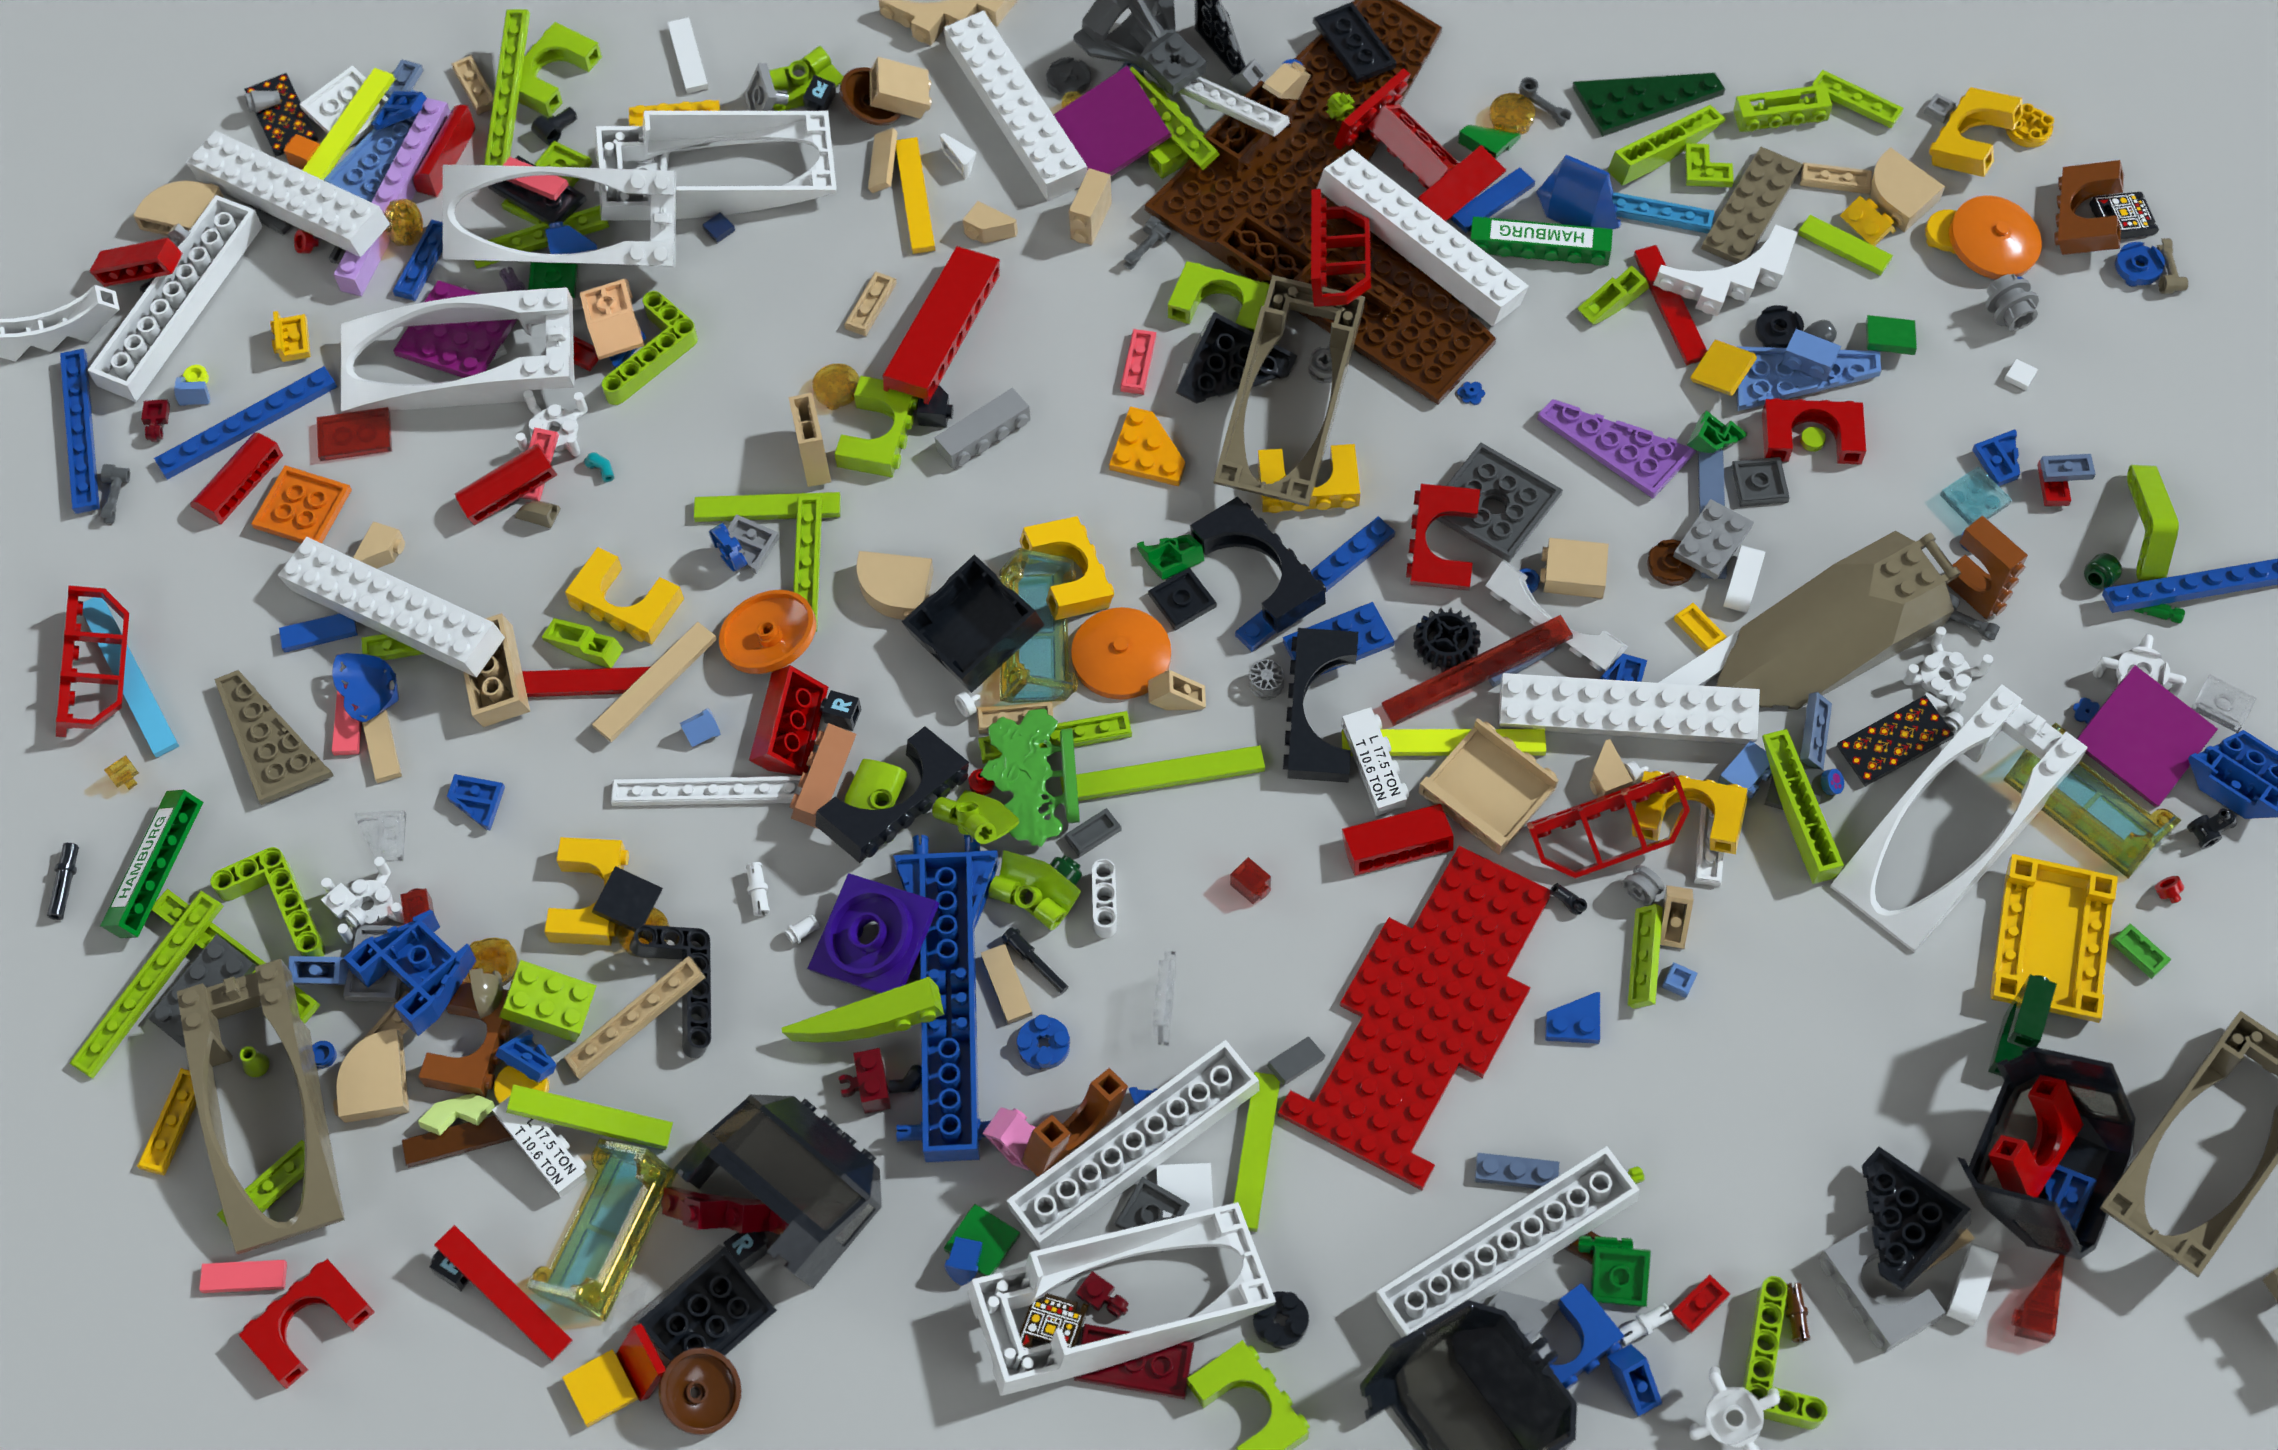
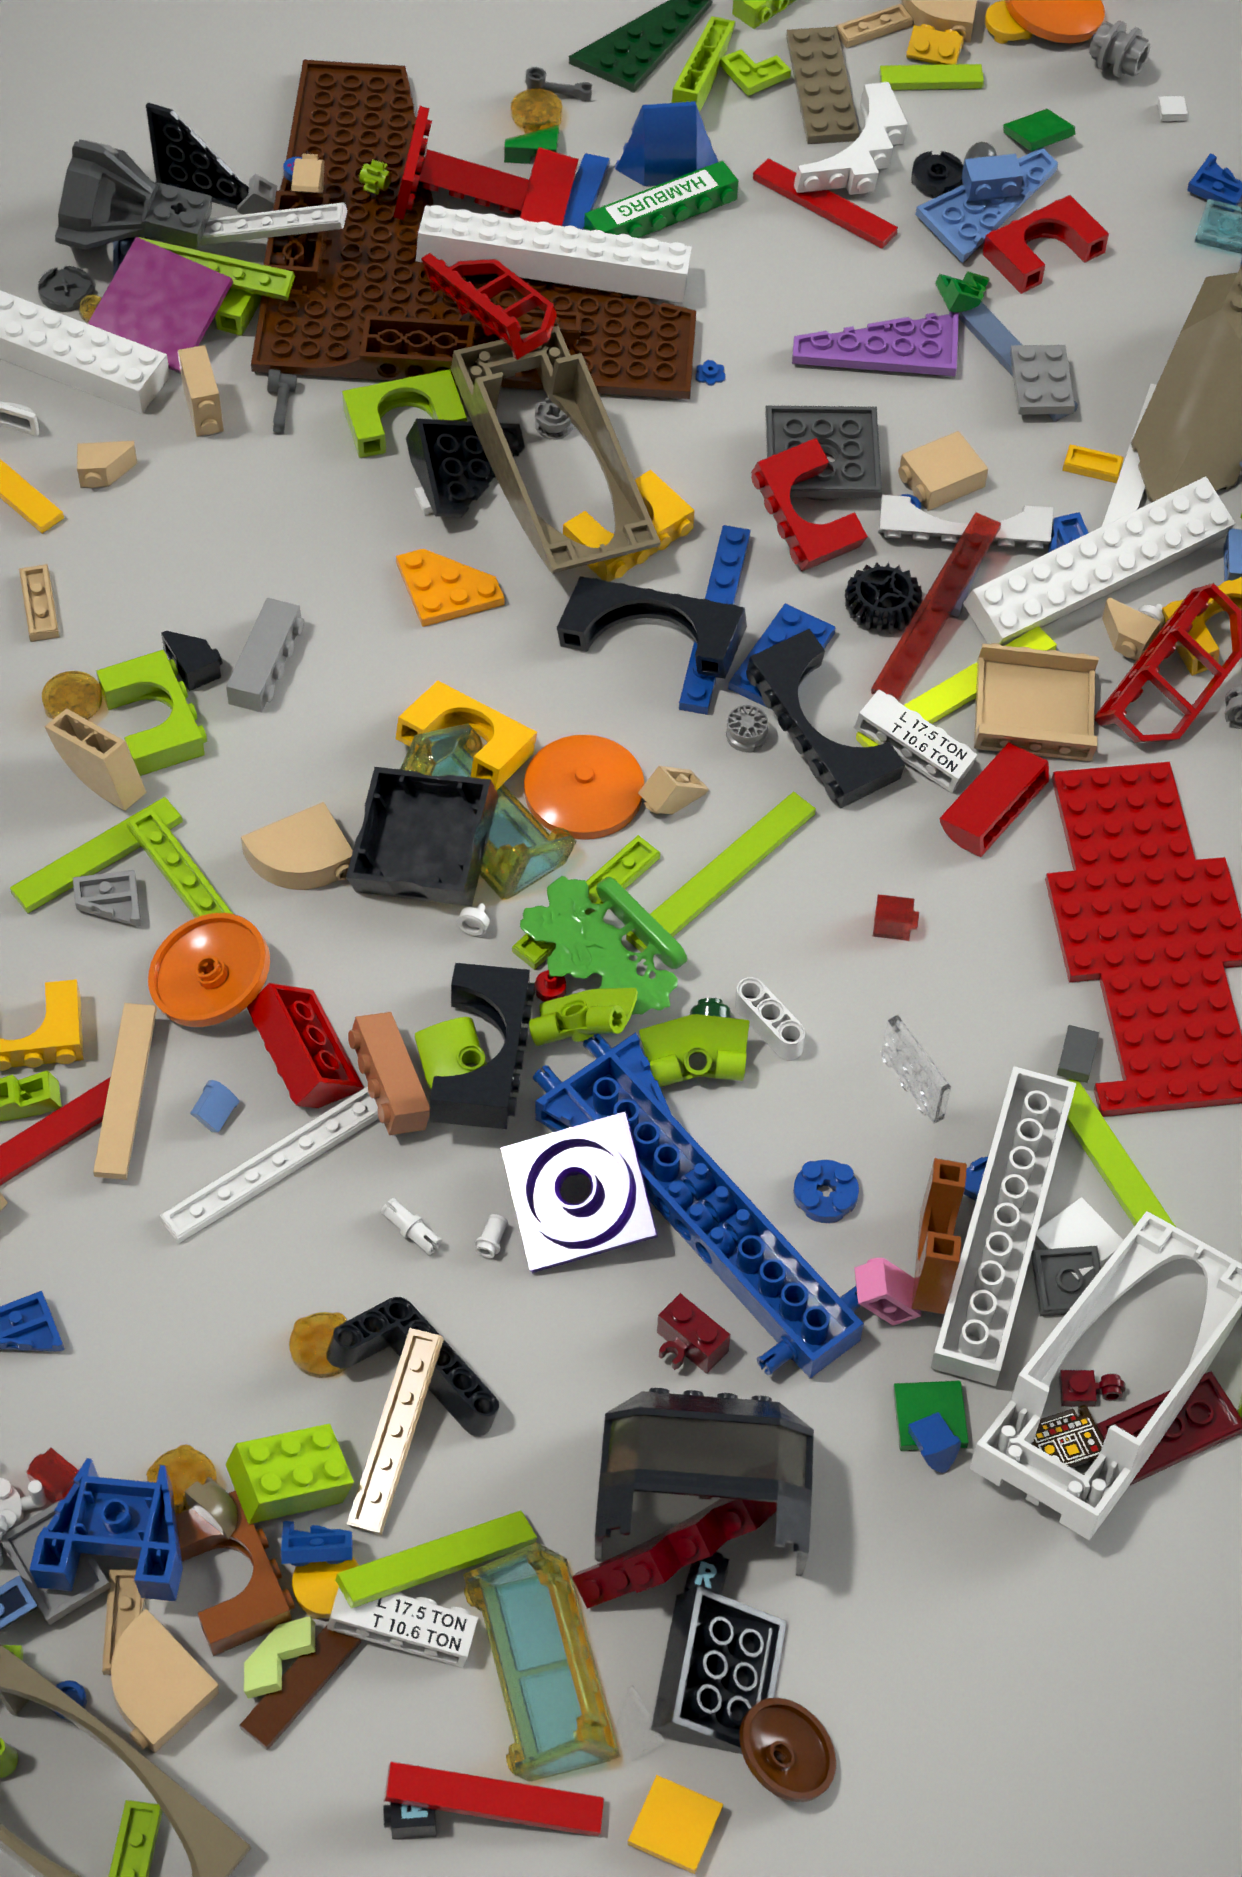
camera: 40 degrees left, 5 degrees down
yellow arch [544,837,629,946] -> none
black tile [592,866,663,932] -> none
red tile [616,1324,665,1402] -> none
blue plate [709,523,748,572] -> none
lime slope [781,977,944,1043] -> none
black brick [820,690,862,731] -> none
red tile [882,246,1000,404] -> none
black arm [889,1065,922,1093] -> none
tan tile [977,701,1053,734] -> none
tan tile [981,944,1033,1024] -> none
black pin [1002,927,1069,994] -> none
dark grey tile [1065,808,1122,857] -> none
coral tile [1120,329,1156,395] -> none
green slope [1137,534,1205,580] -> none
black tile [1148,567,1217,631] -> none
black tile [1313,2,1397,84] -> none
black arm [1550,883,1587,915] -> none
lime slope [1577,265,1649,325] -> none
dark azure tile [1612,192,1715,233] -> none
reddish brown tile [1647,539,1696,586] -> none
yellow tile [1690,340,1757,396] -> none
white beam [1723,545,1765,614] -> none
dark grey tile [1731,457,1790,507] -> none
lime tile [1800,427,1826,452] -> none

